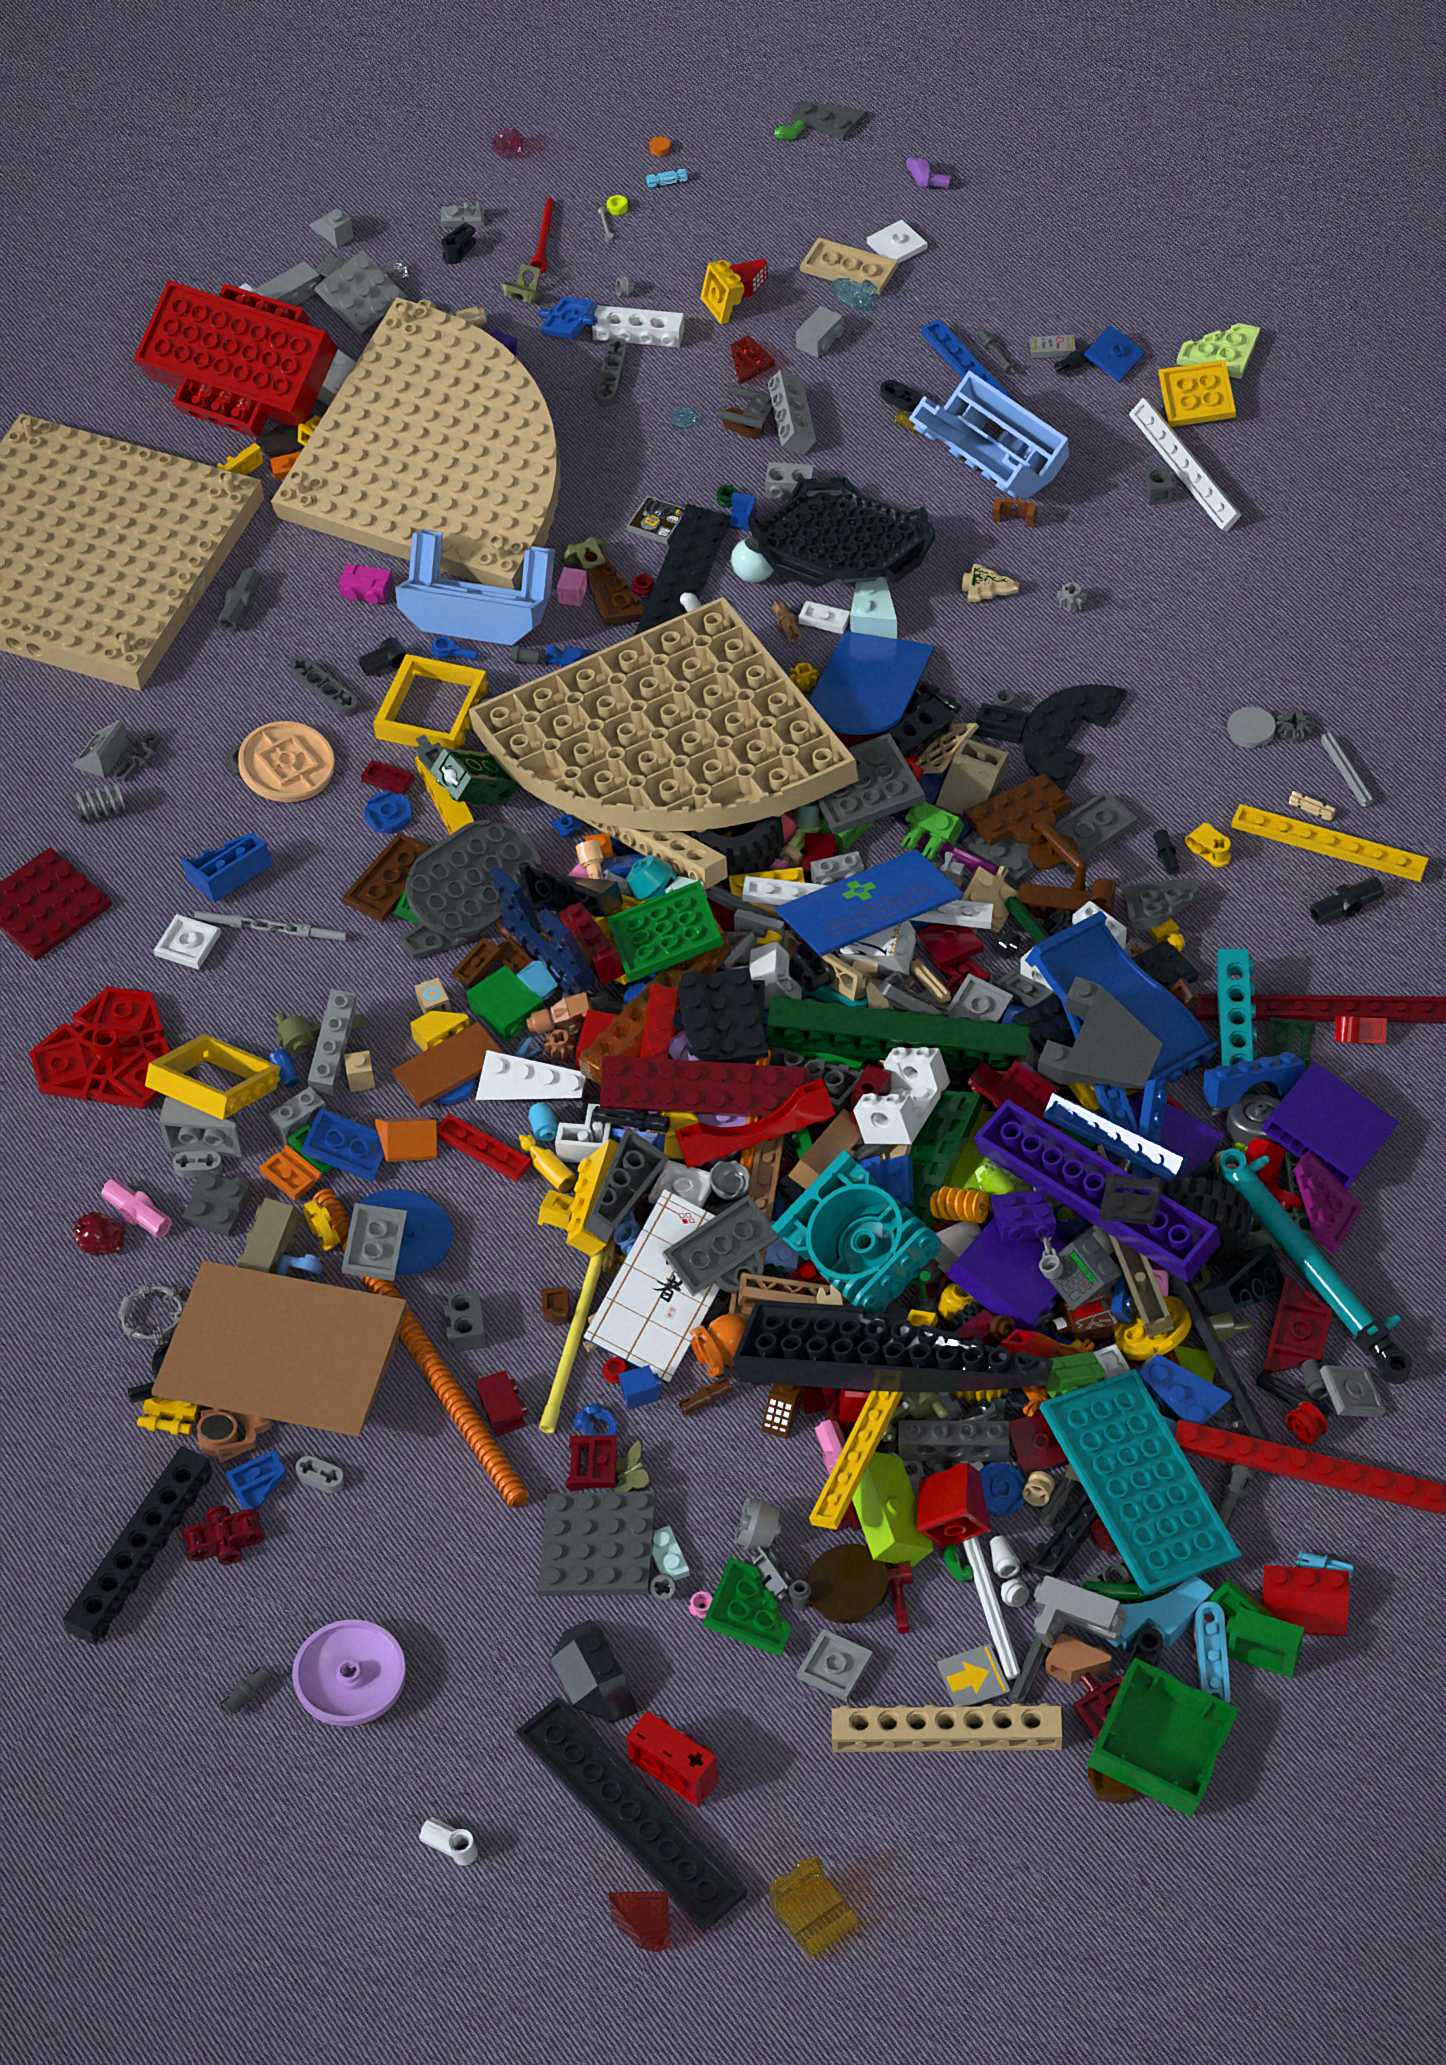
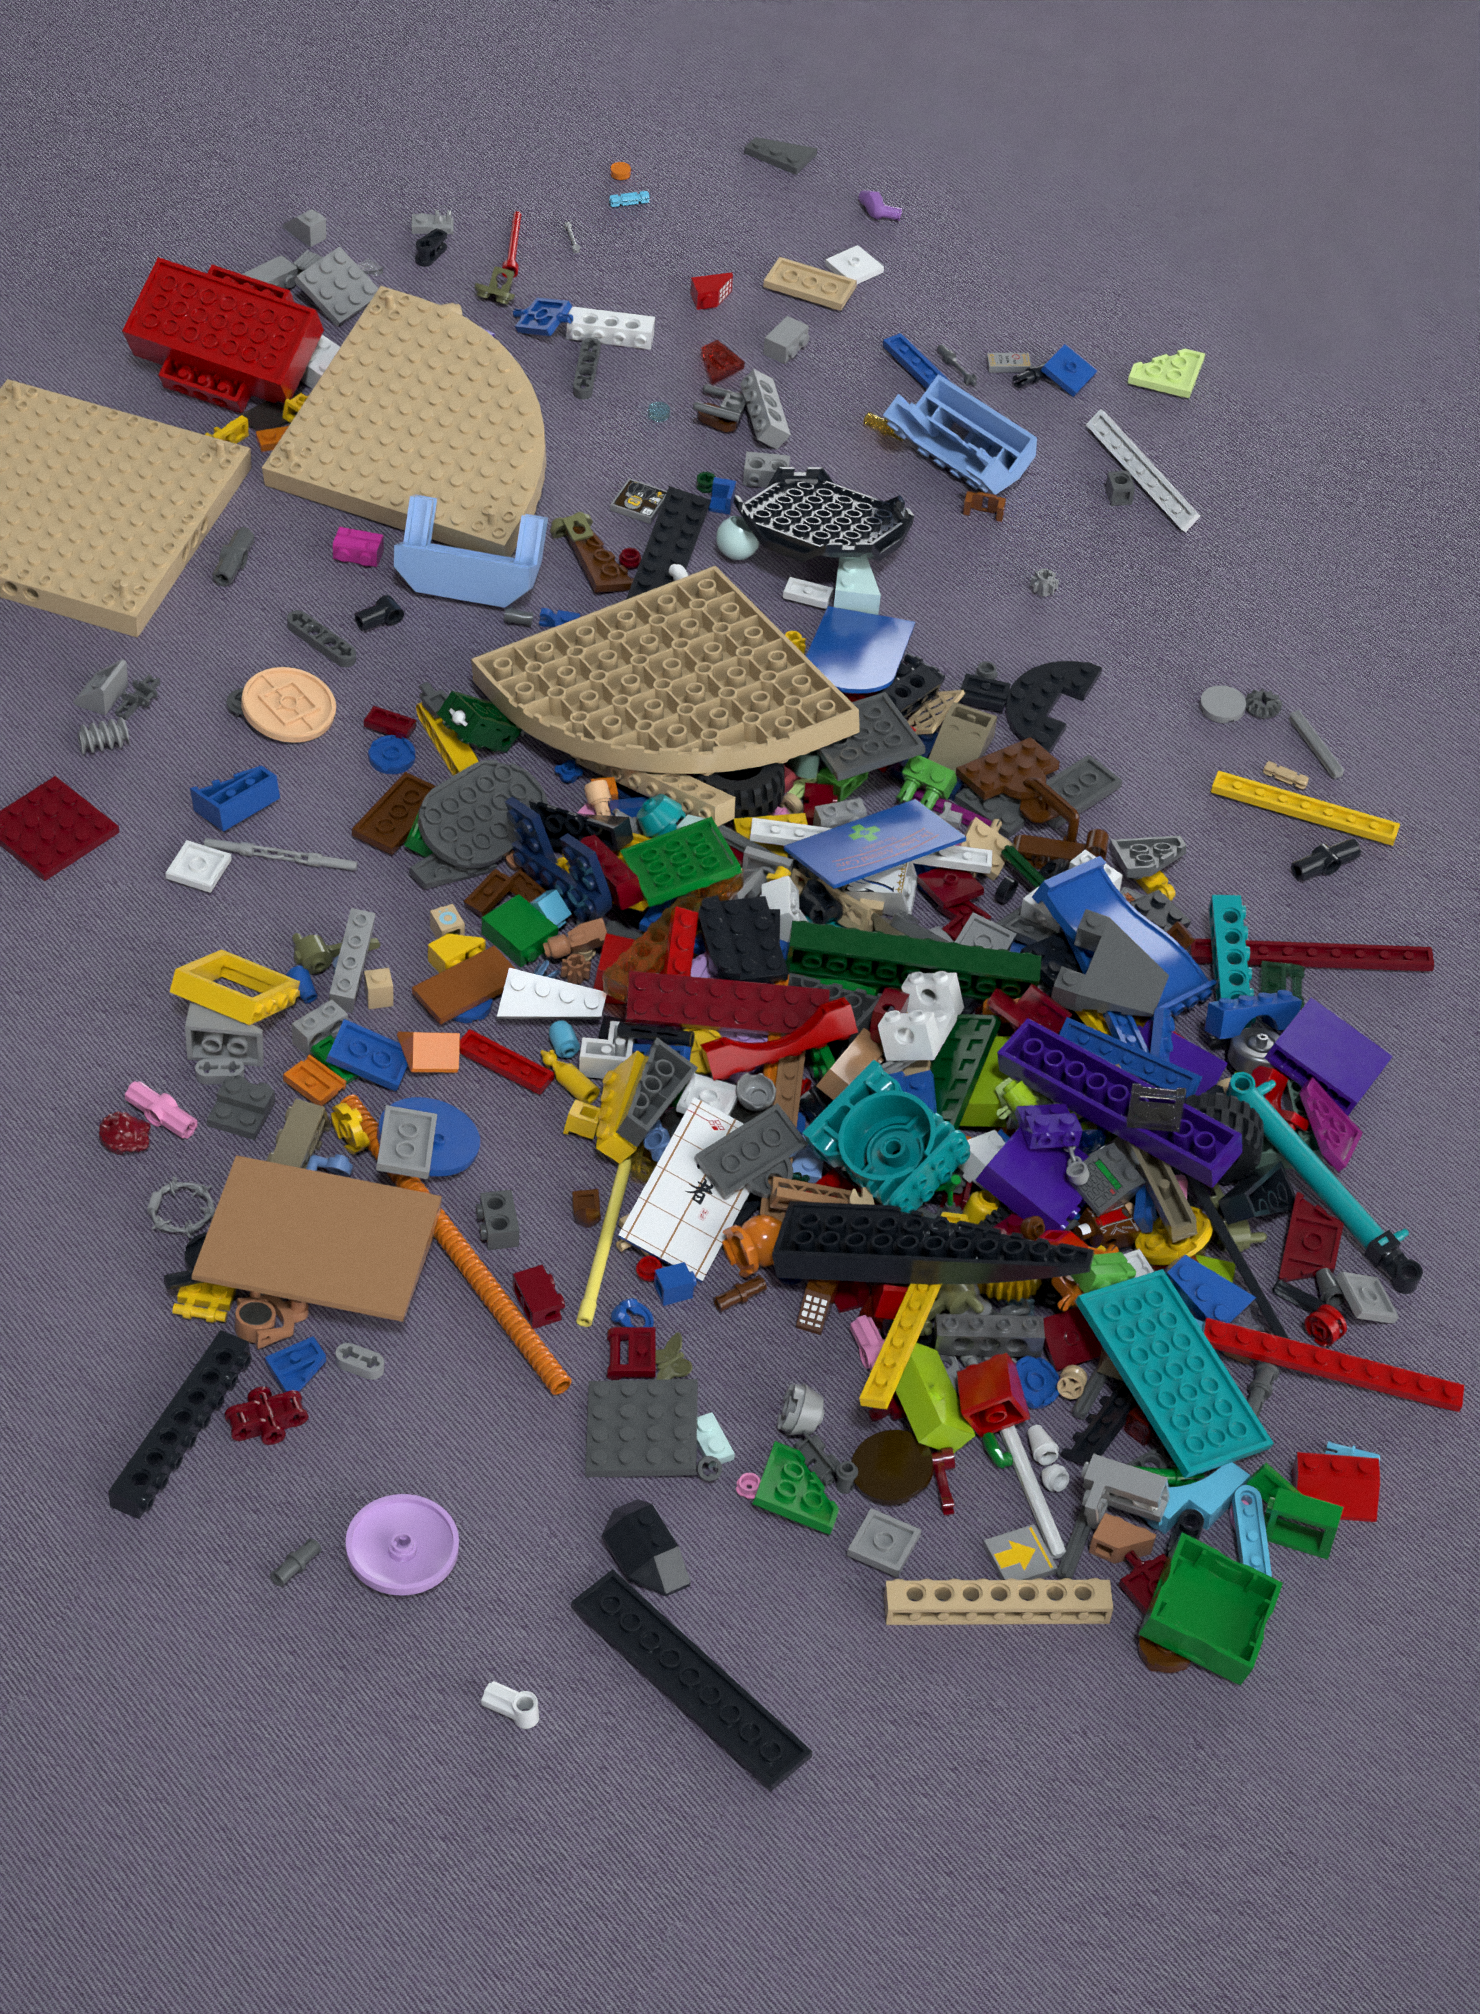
camera: 10 degrees left, 5 degrees down
red plate [29,986,170,1109] -> none
yellow window [373,654,490,750] -> none
blue plate [431,637,478,661] -> none
clear pink head [492,127,524,158] -> none
bright pink brick [556,567,588,607] -> none
neon yellow tile [607,195,628,215] -> none
clear red slope [609,1891,671,1952] -> none
light grey plate [616,276,633,298] -> none
red piece [626,1711,719,1808] -> none
yellow plate [700,260,744,324] -> none
clear yellow piece [769,1855,859,1960] -> none
medium nougat pin [772,600,802,642] -> none
bright green arm [774,120,805,141] -> none
clear light blue piece [832,278,877,311] -> none
black plate [880,380,920,412] -> none
tan axle [909,958,951,1004] -> none
light orange piece [930,1186,989,1224] -> none
tan rock [962,564,1020,602] -> none
black axle [1153,829,1180,875] -> none
yellow plate [1158,360,1236,427] -> none
yellow piece [1185,822,1231,868] -> none
red plate [1334,1015,1387,1044] -> none

